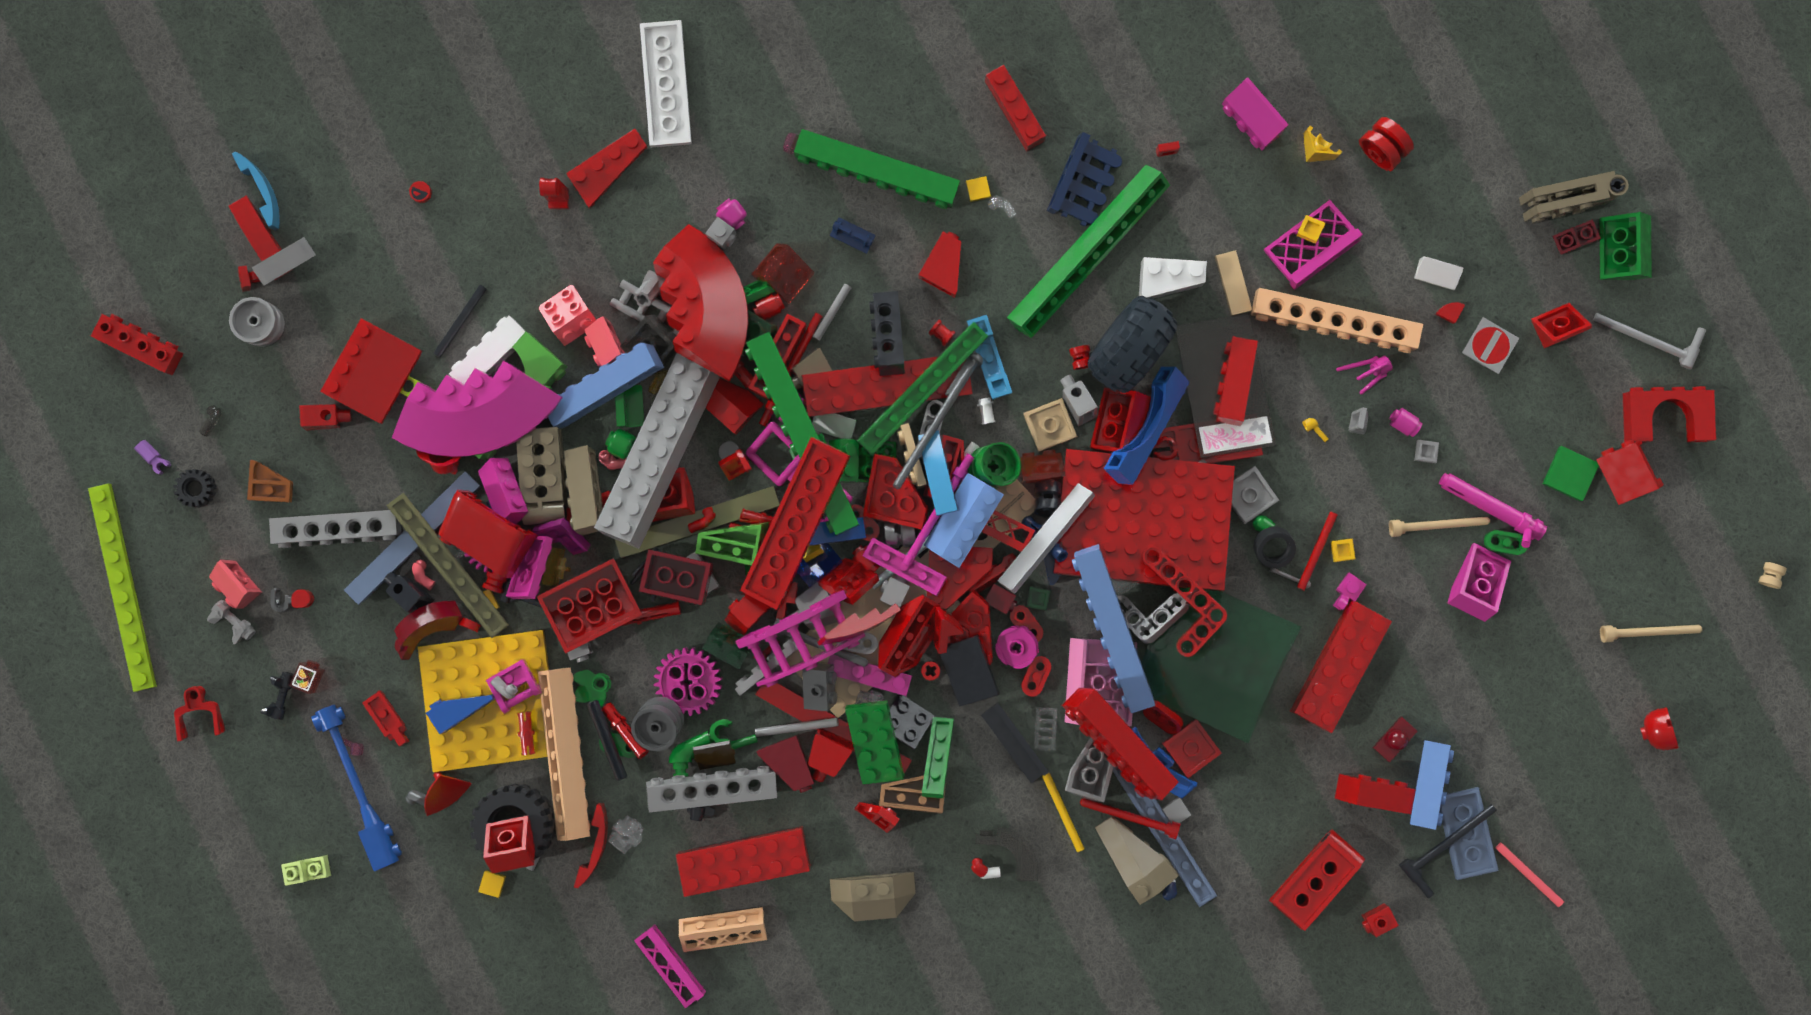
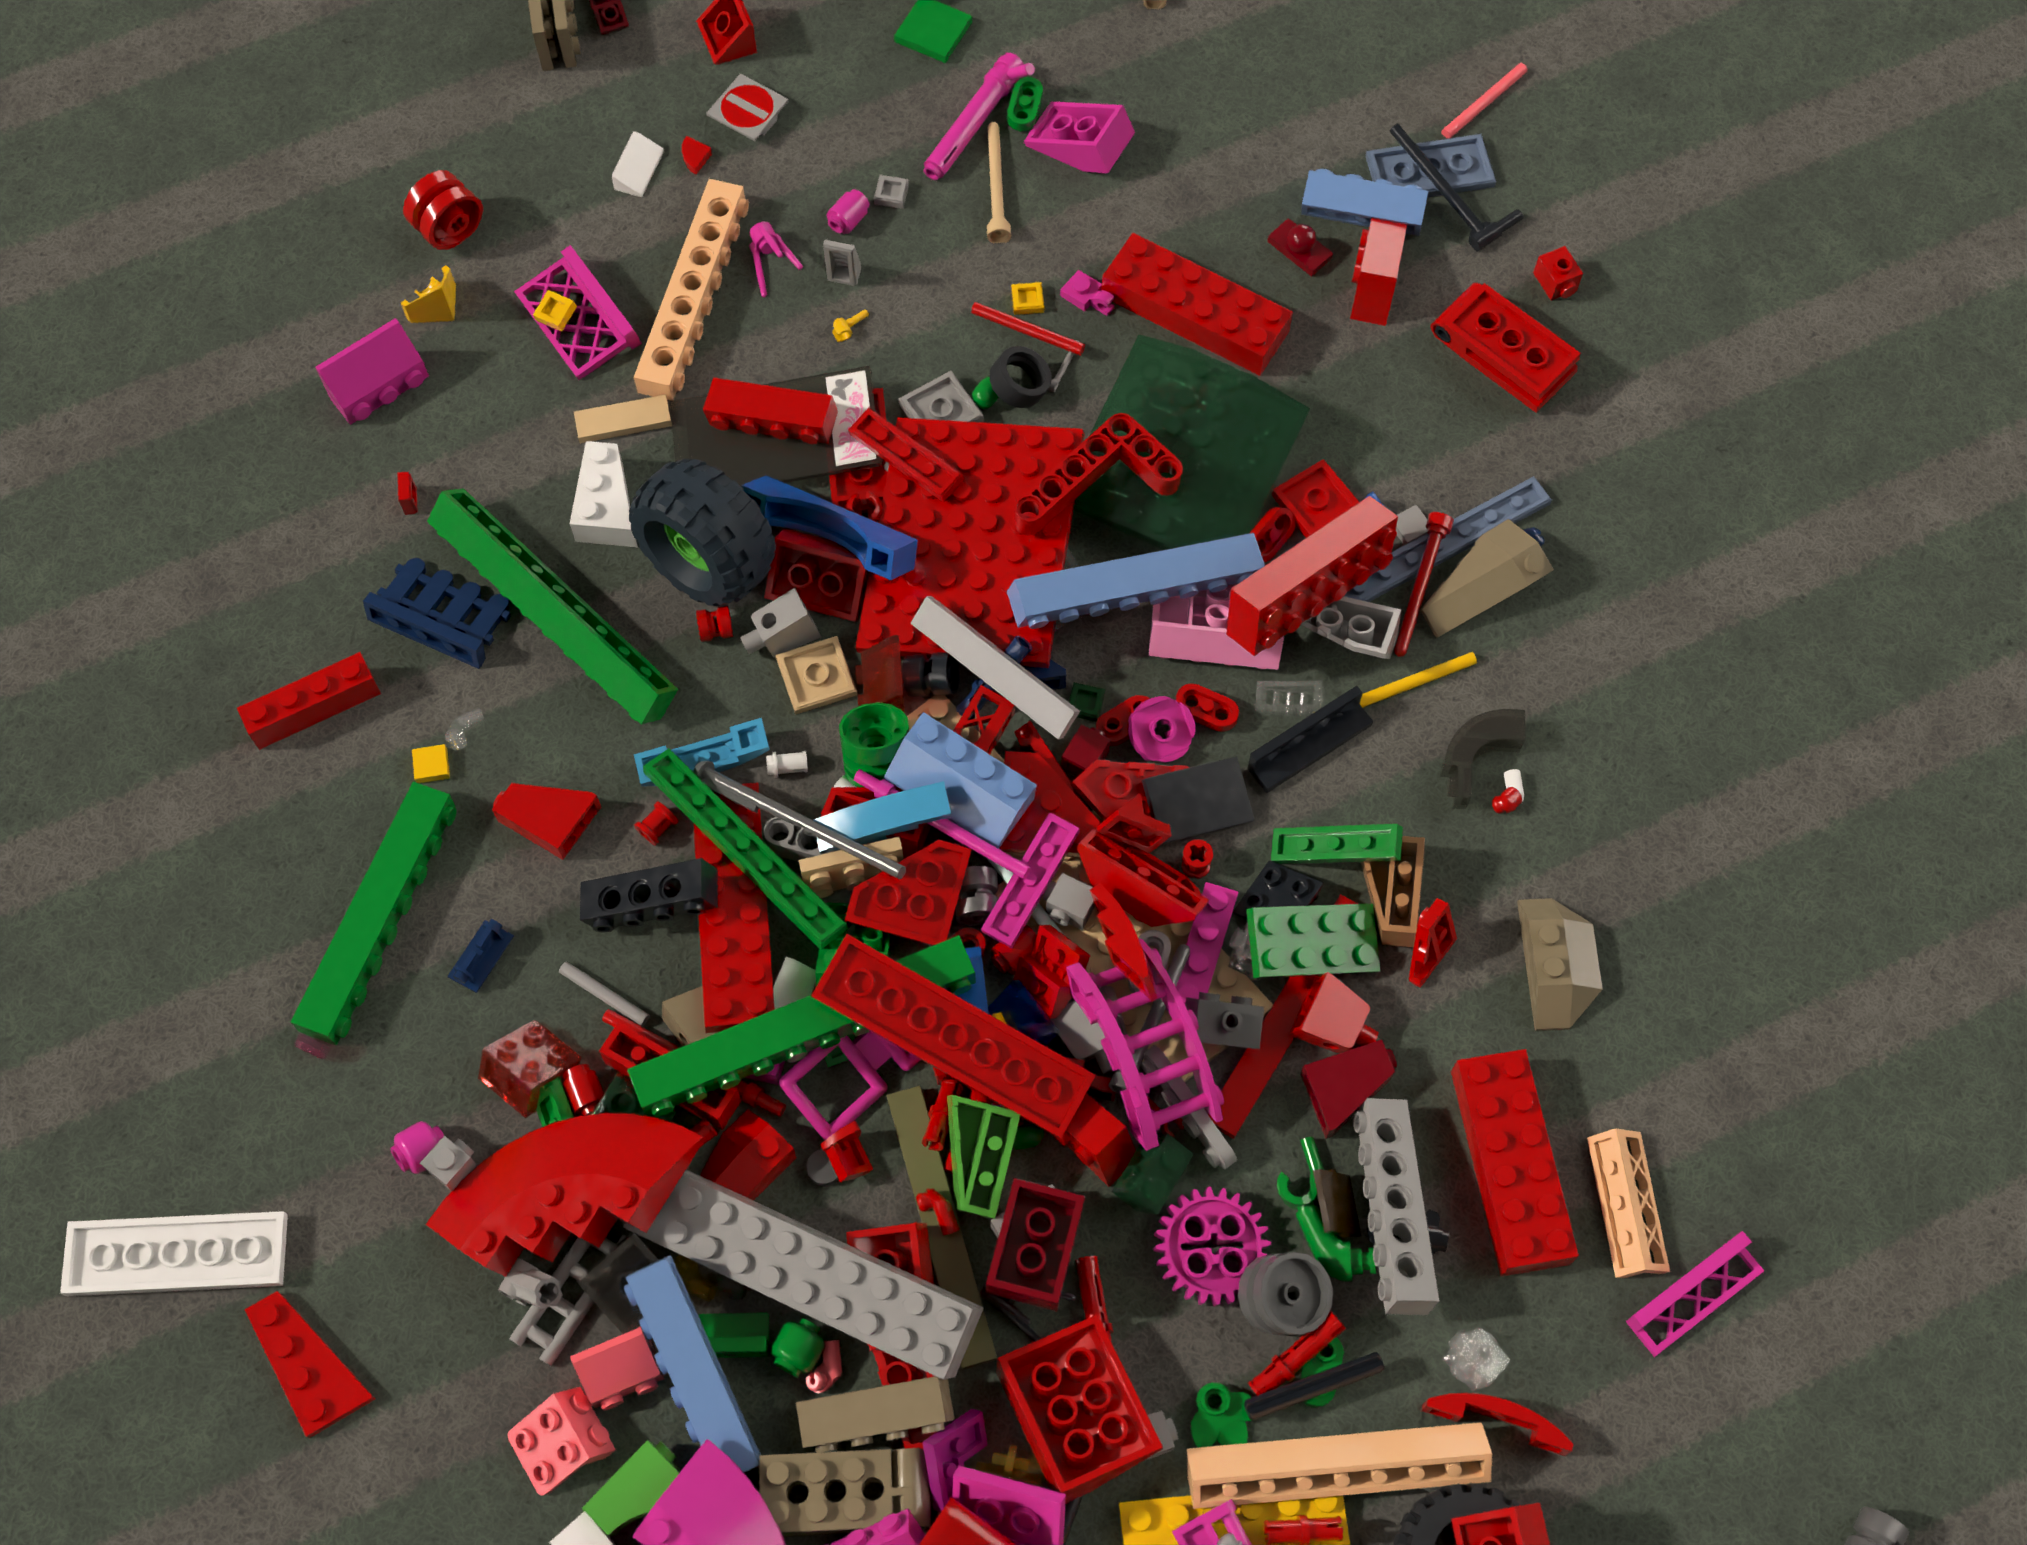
camera: 90 degrees left, 20 degrees down
red leg [539,178,569,209] -> none
light grey bar [755,718,839,737] -> none
light grey beam [1117,593,1189,644] -> none
none -> red tile [848,407,964,503]

